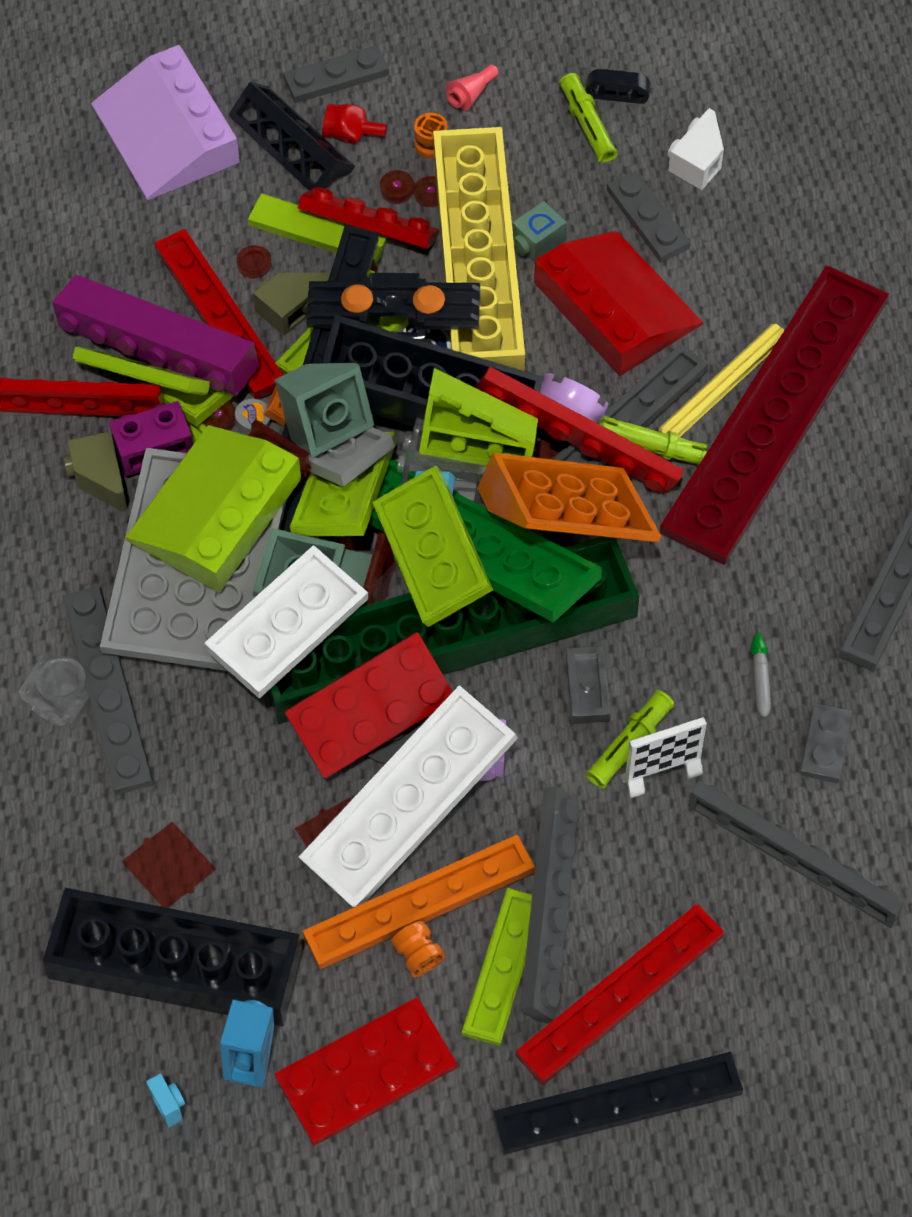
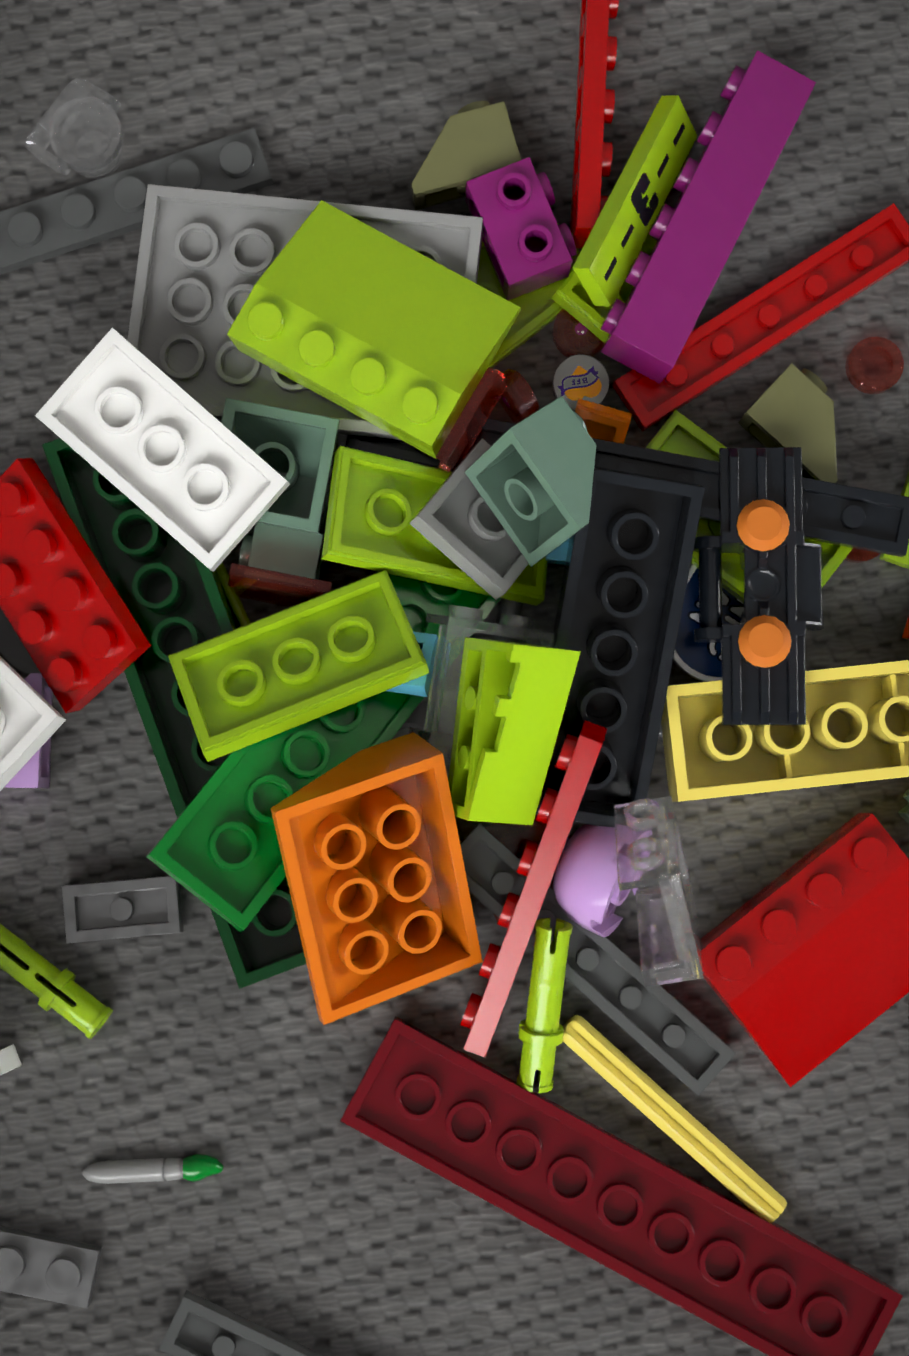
camera: 85 degrees right, 25 degrees up
none -> clear window [614,796,704,987]

